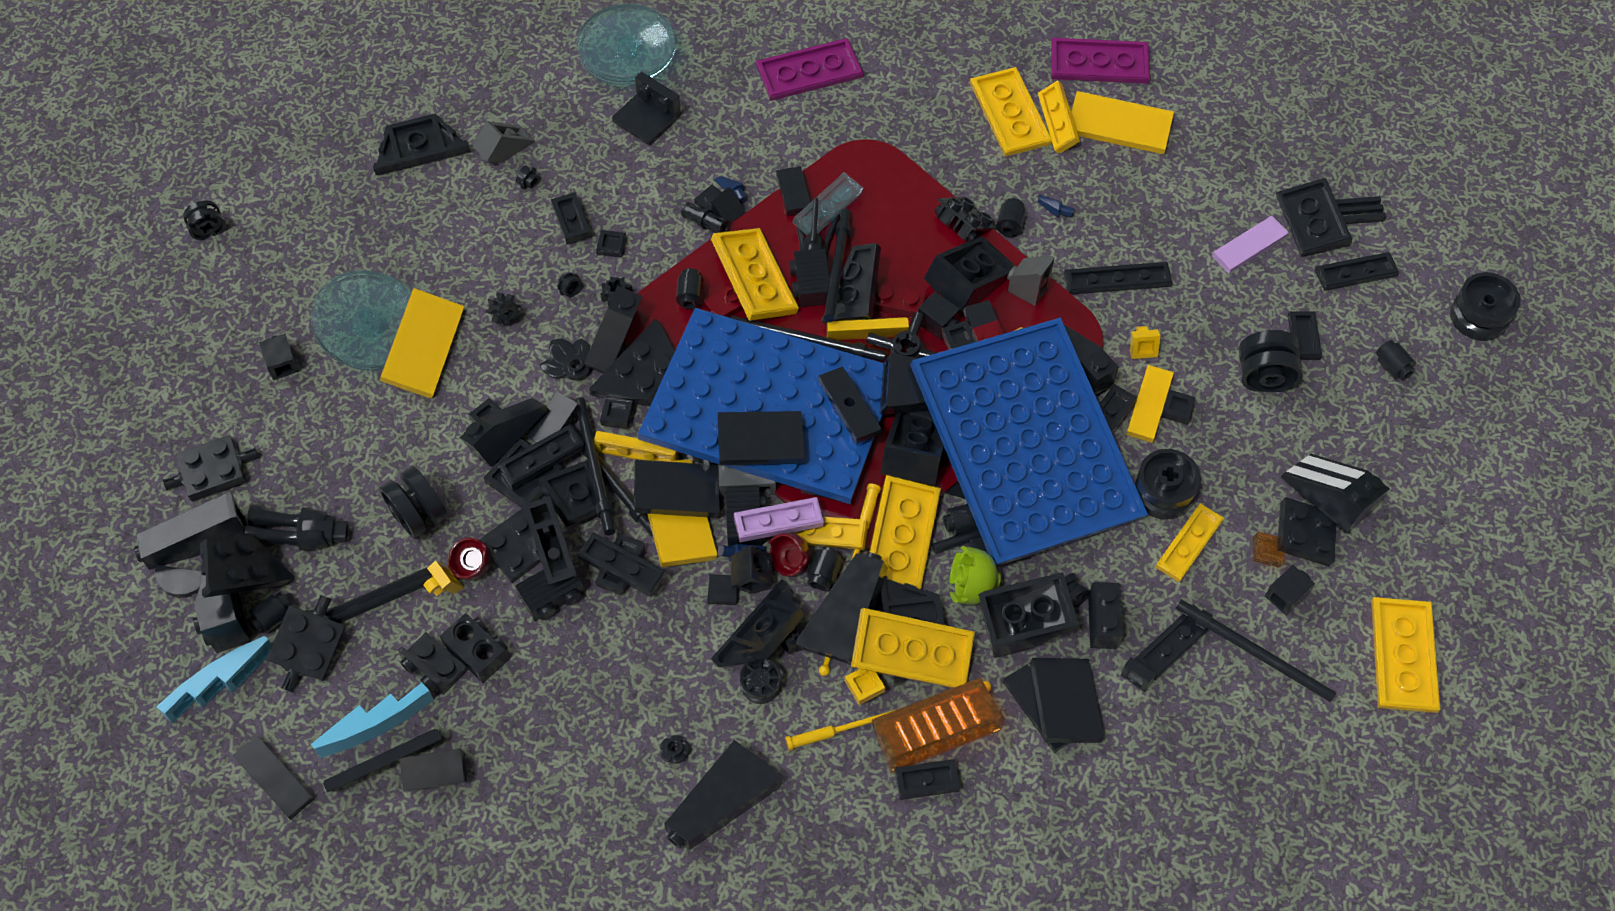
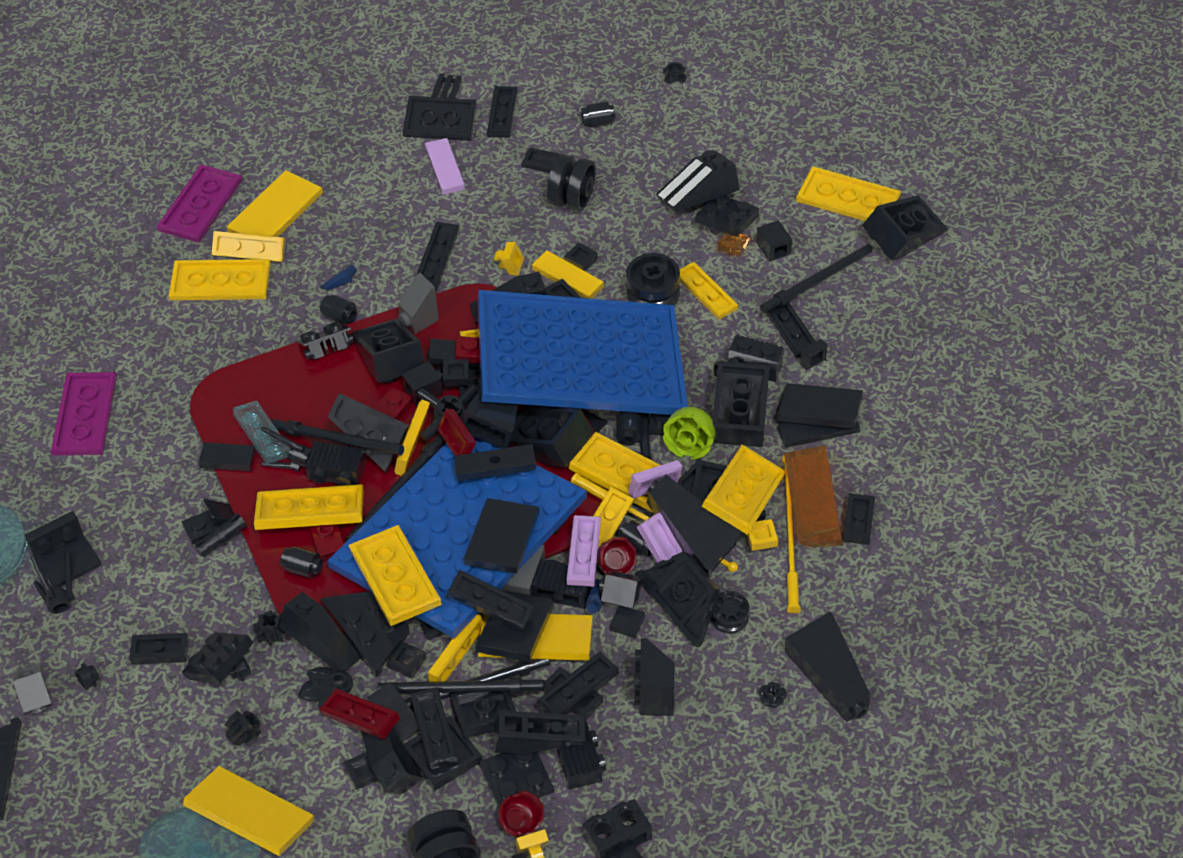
camera: 70 degrees left, 10 degrees down
black tile [596,230,627,258] -> none
dark blue bar [714,176,747,203] -> none
black wheel [1450,272,1521,341] -> none
none -> black plant [31,551,75,614]
none -> black plate [182,632,254,683]
none -> dark red tile [319,689,400,740]
none -> yellow tile [349,525,442,626]
none -> dark red plate [438,409,476,456]
none -> black tile [446,569,534,632]
none -> lavender tile [628,460,682,498]
none -> black slope [634,638,675,716]
none -> lavender tile [636,512,683,562]
none -> black plate [663,62,687,83]
none -> black slope [862,195,948,260]

